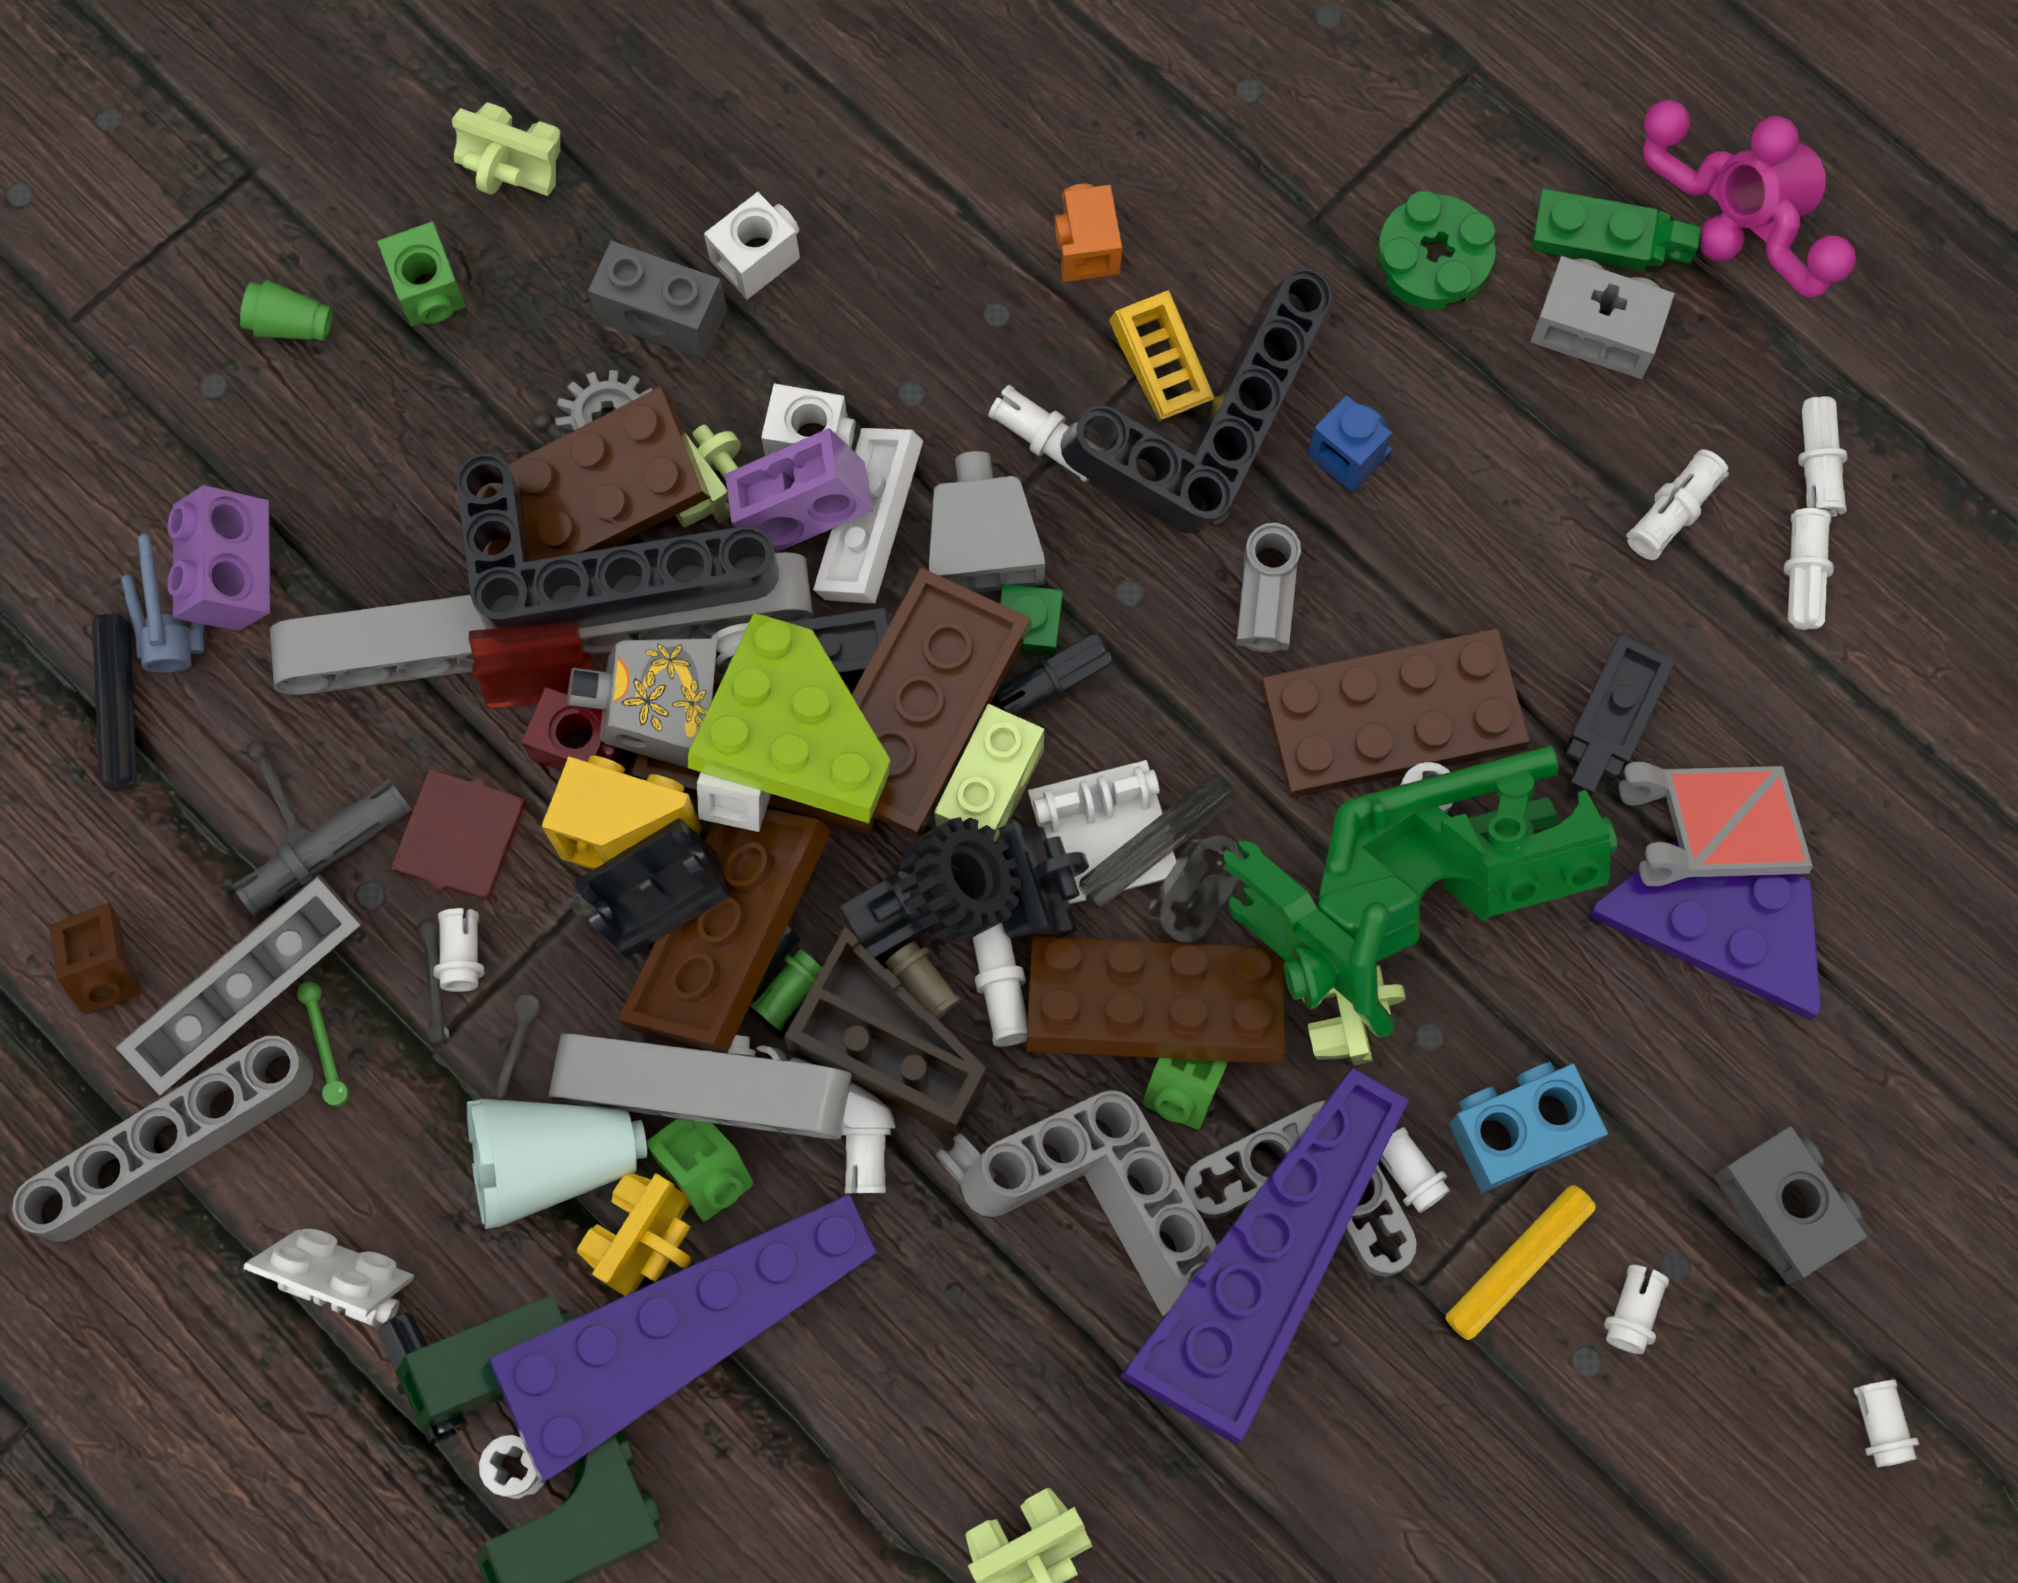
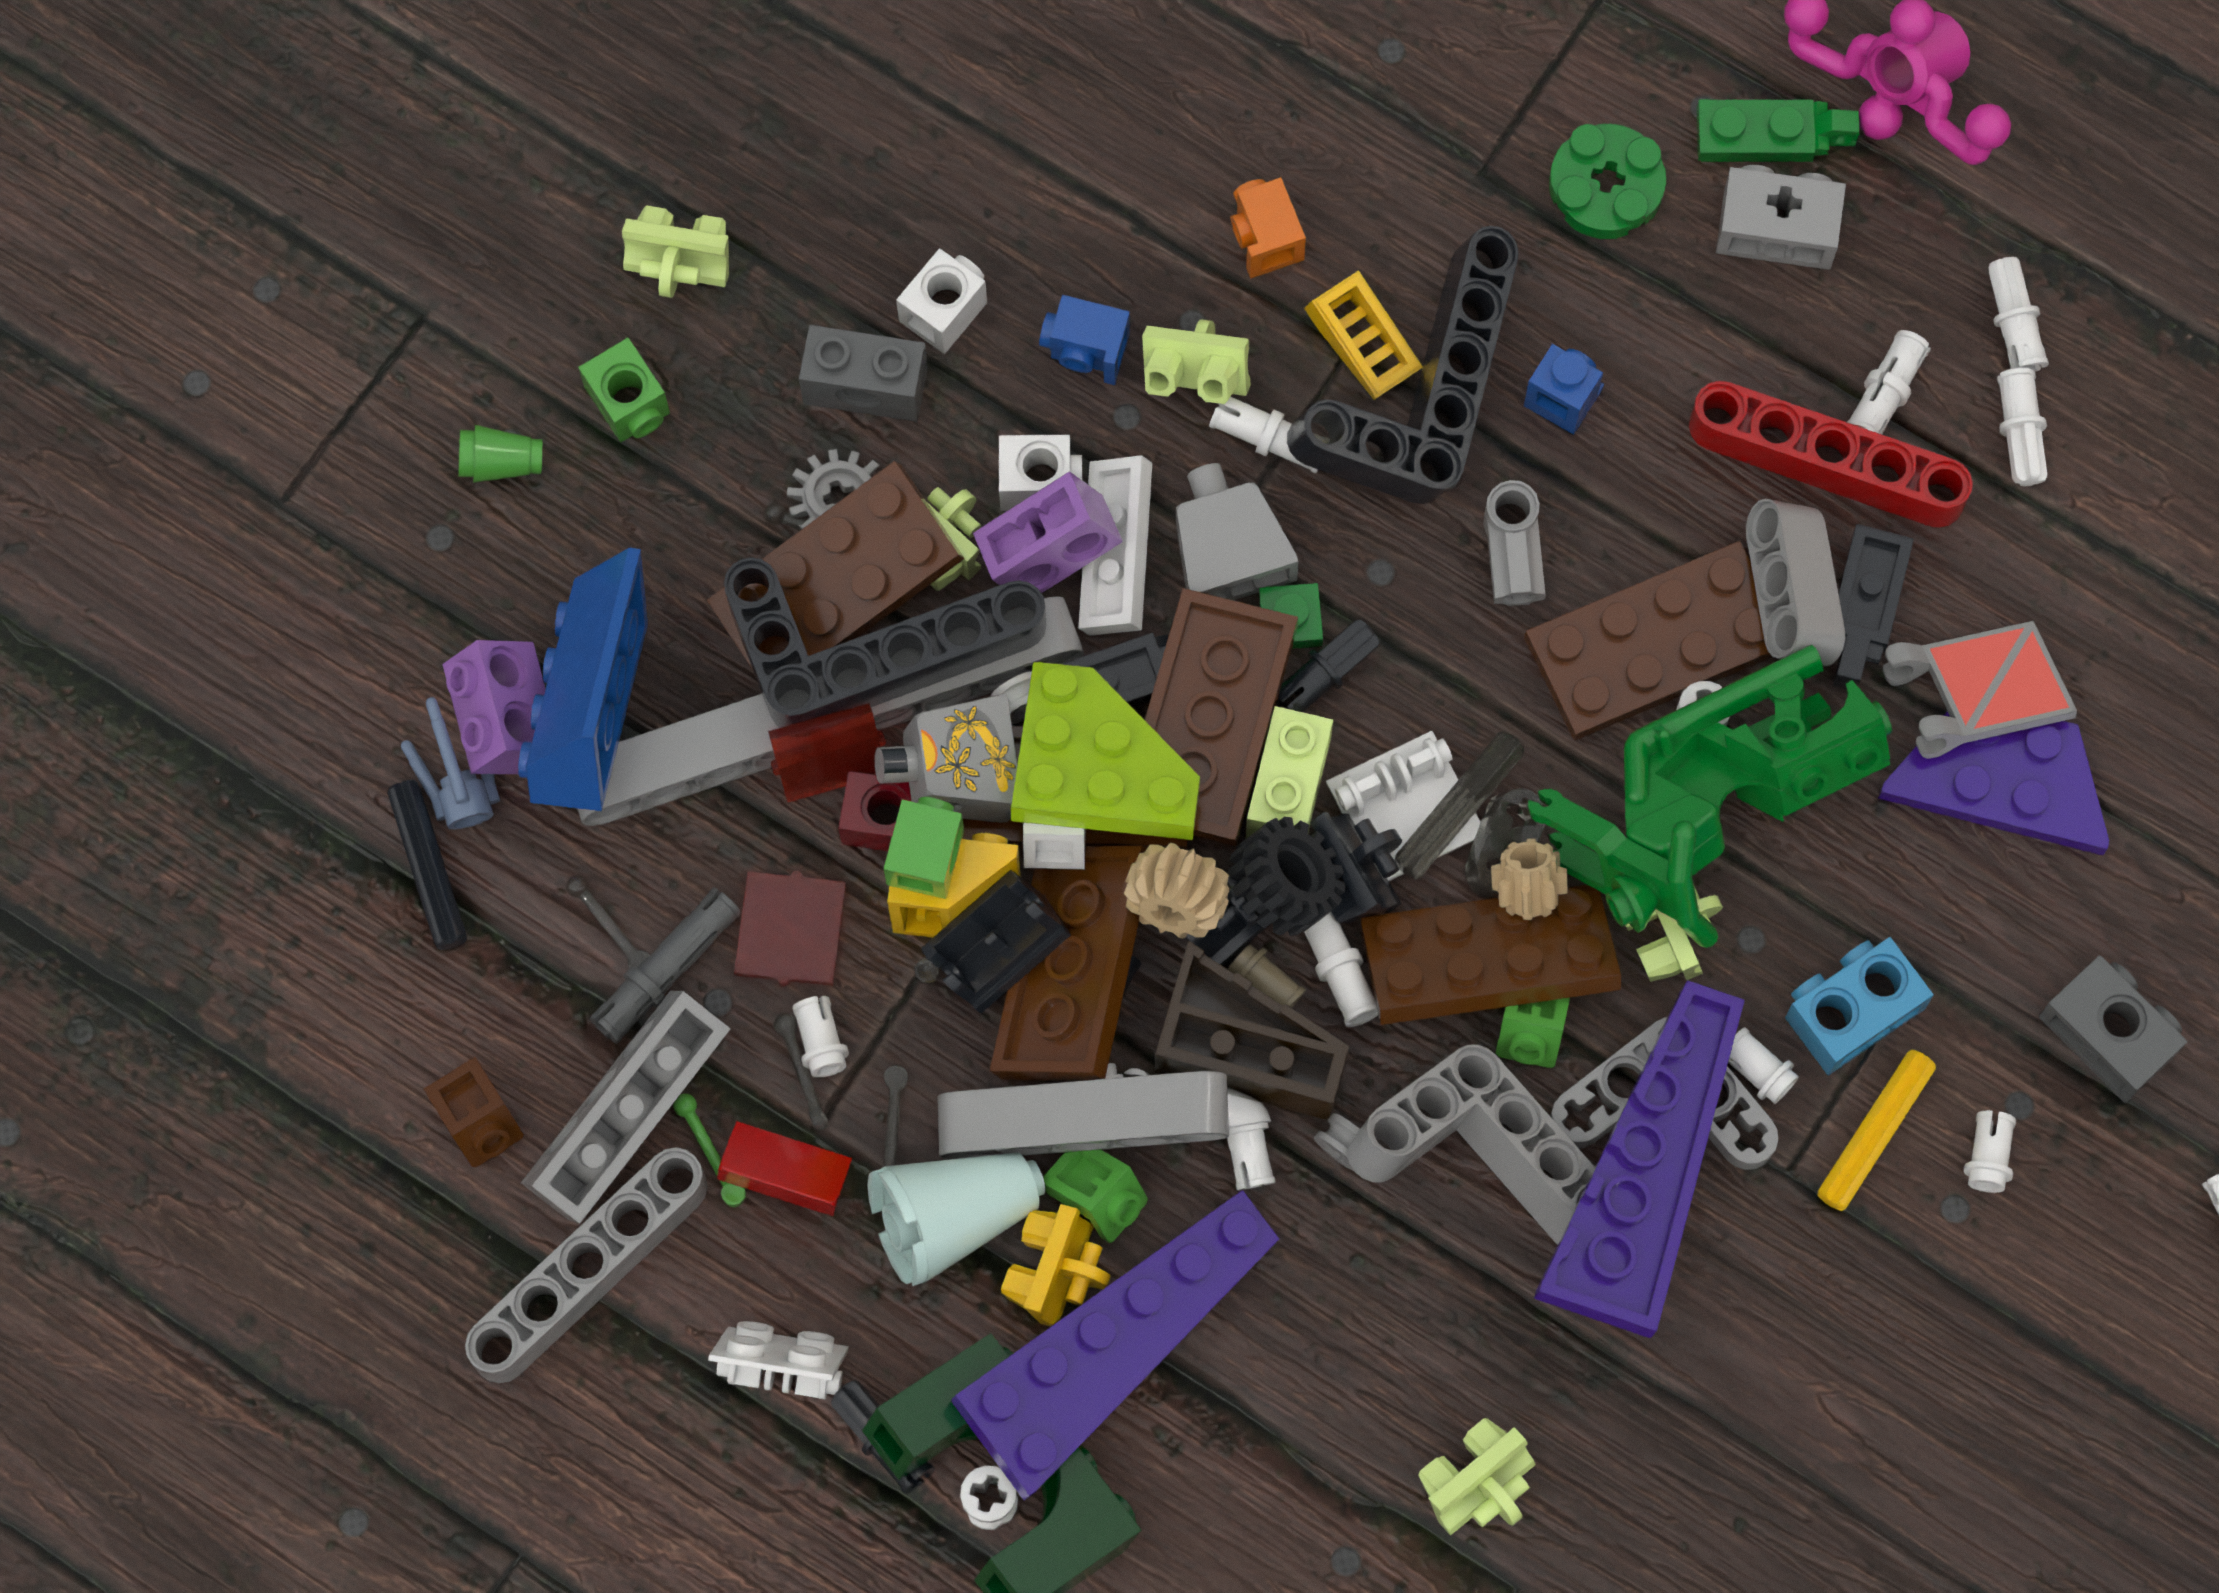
camera: 10 degrees left, 0 degrees up
bright green pin [750,949,822,1031] -> none
none -> blue slope [518,548,648,811]
none -> red slope [717,1121,852,1216]
none -> bright green brick [884,797,964,899]
none -> blue brick [1039,295,1130,385]
none -> tan gear [1124,843,1230,939]
none -> yellowish green hips [1142,319,1251,404]
none -> tan gear [1491,839,1568,920]
none -> red beam [1689,381,1973,528]
none -> light grey beam [1746,498,1845,666]

